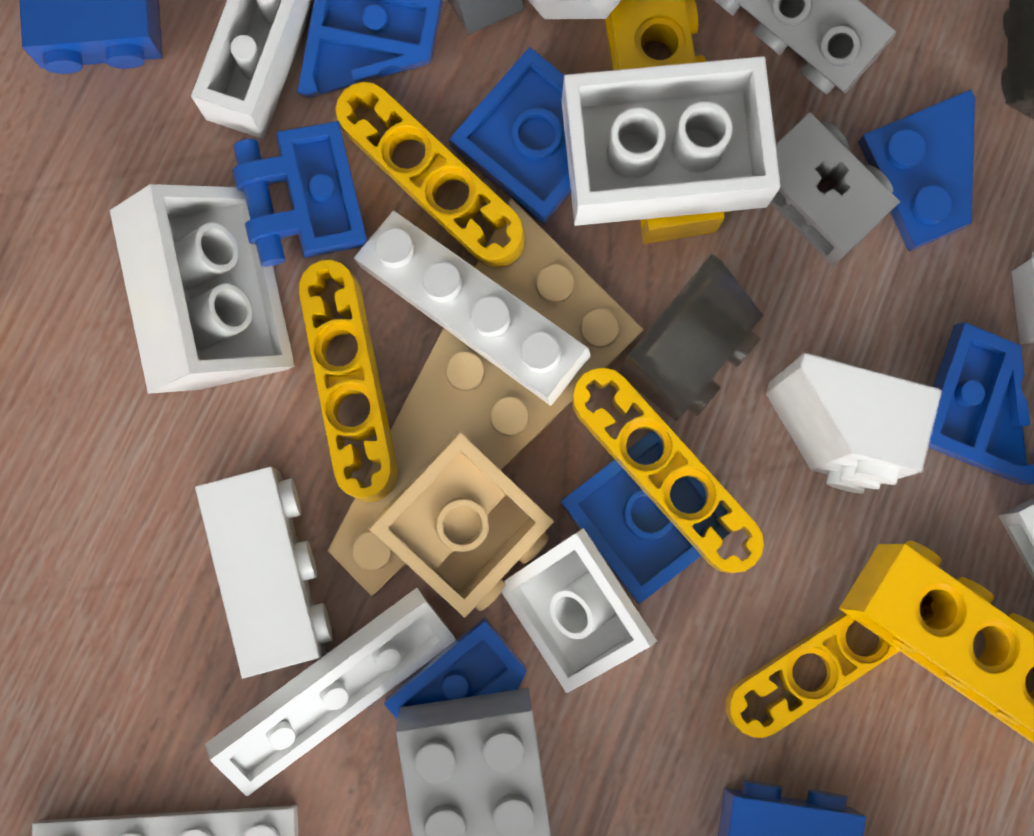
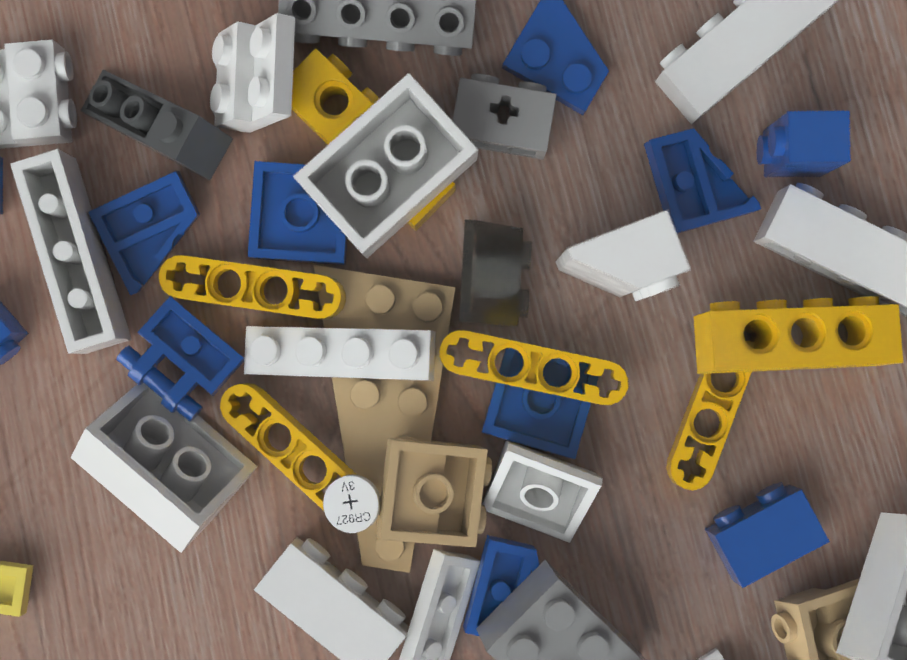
camera: 25 degrees left, 5 degrees up
none -> white piece [323,475,381,533]

